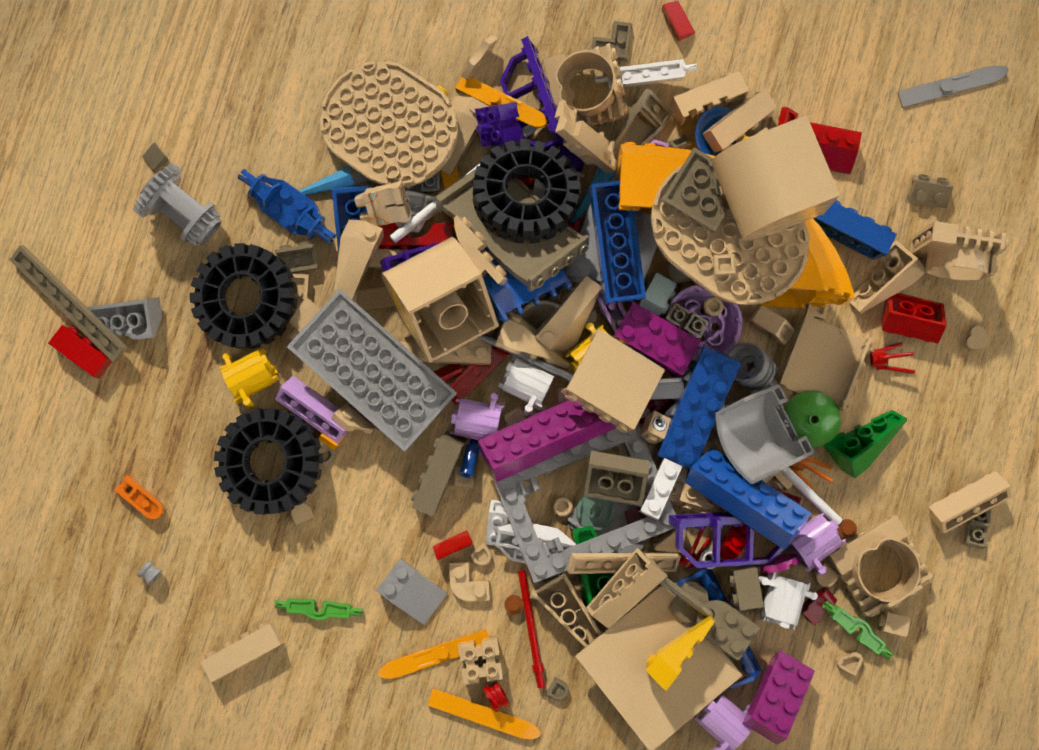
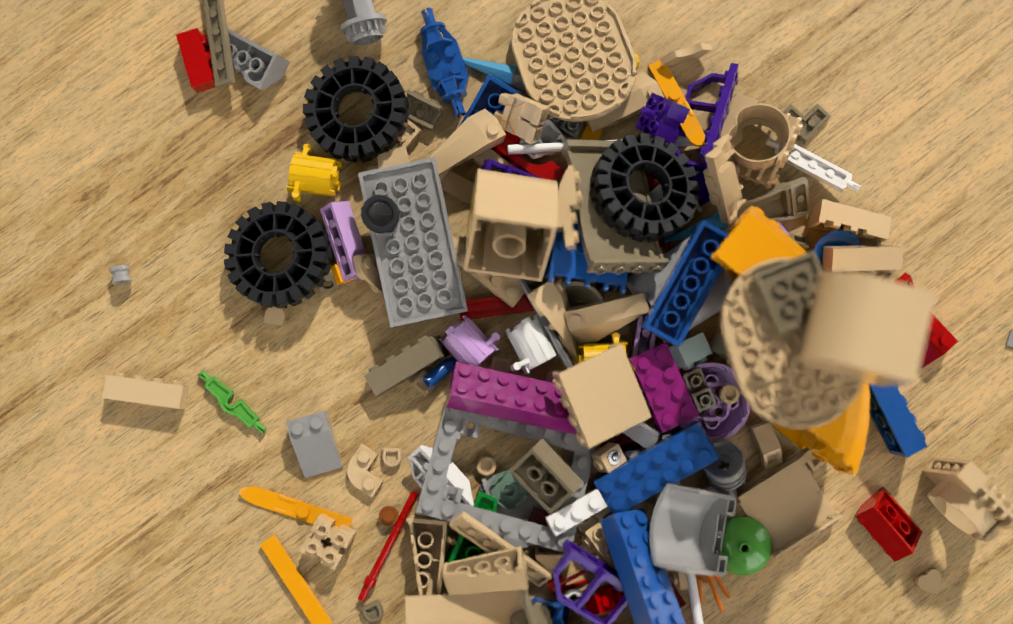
camera: 30 degrees right, 0 degrees up
orange plate [114,474,164,519] -> none
red slope [433,364,463,382] -> none
red slope [433,531,473,560] -> none
red wheel [483,680,510,712] -> none
white bracket [485,500,508,546] -> none
red slope [662,1,695,41] -> none
green wedge [824,410,907,478] -> none
tan wedge [850,240,925,313] -> none
red plant [870,343,915,374] -> none
dark tan bracket [908,174,953,209] -> none
none -> black tyre [361,195,400,234]

